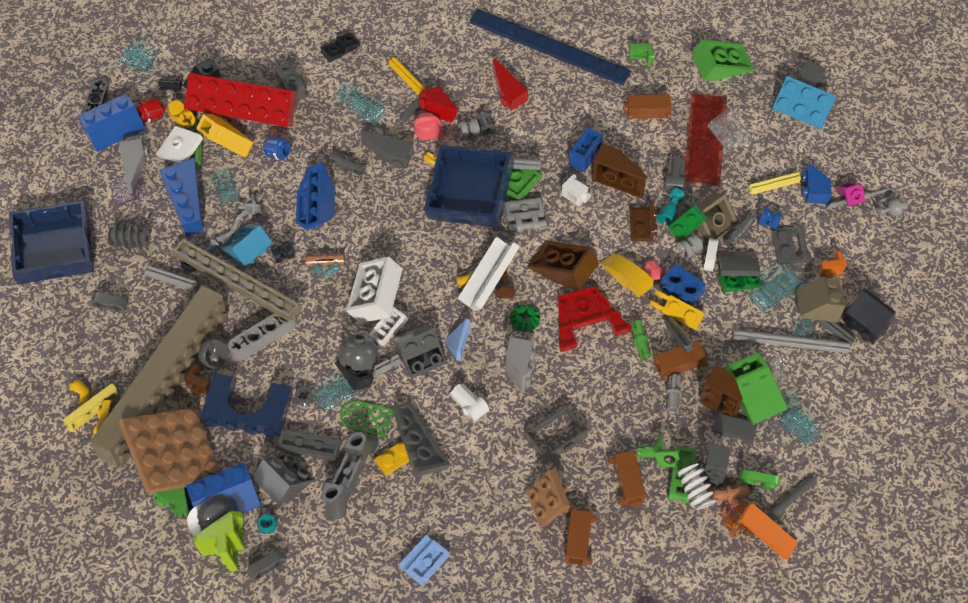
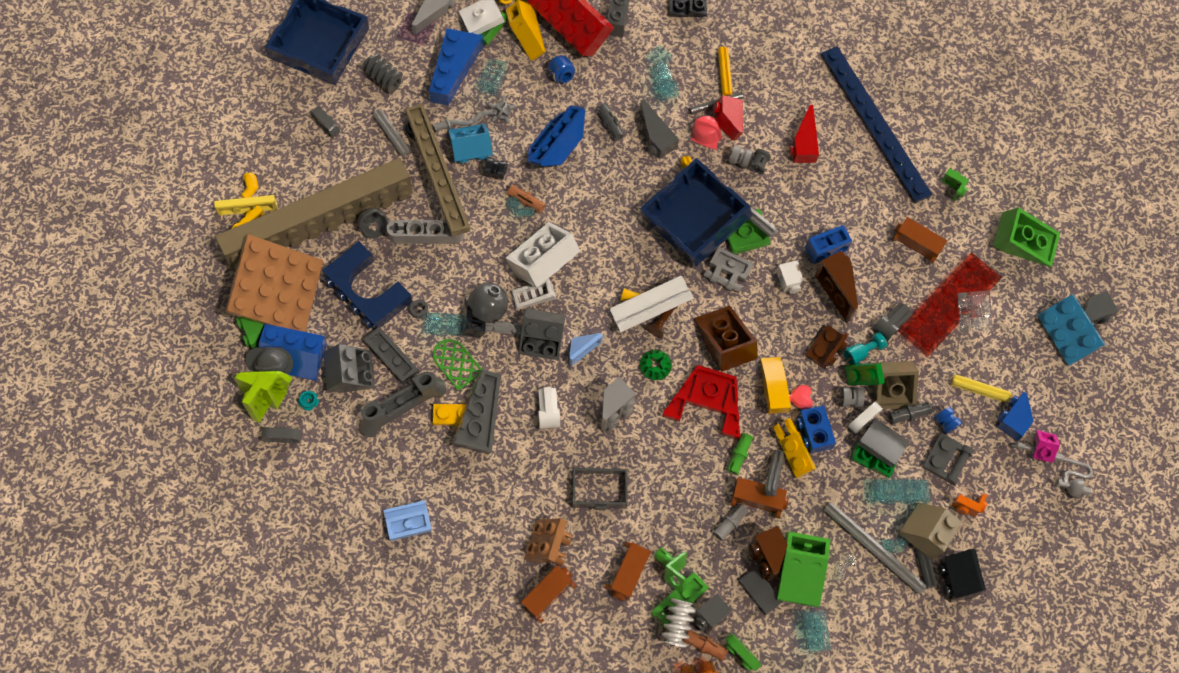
camera: 30 degrees right, 10 degrees up
reddish brown bracket [184,364,210,395] -> none

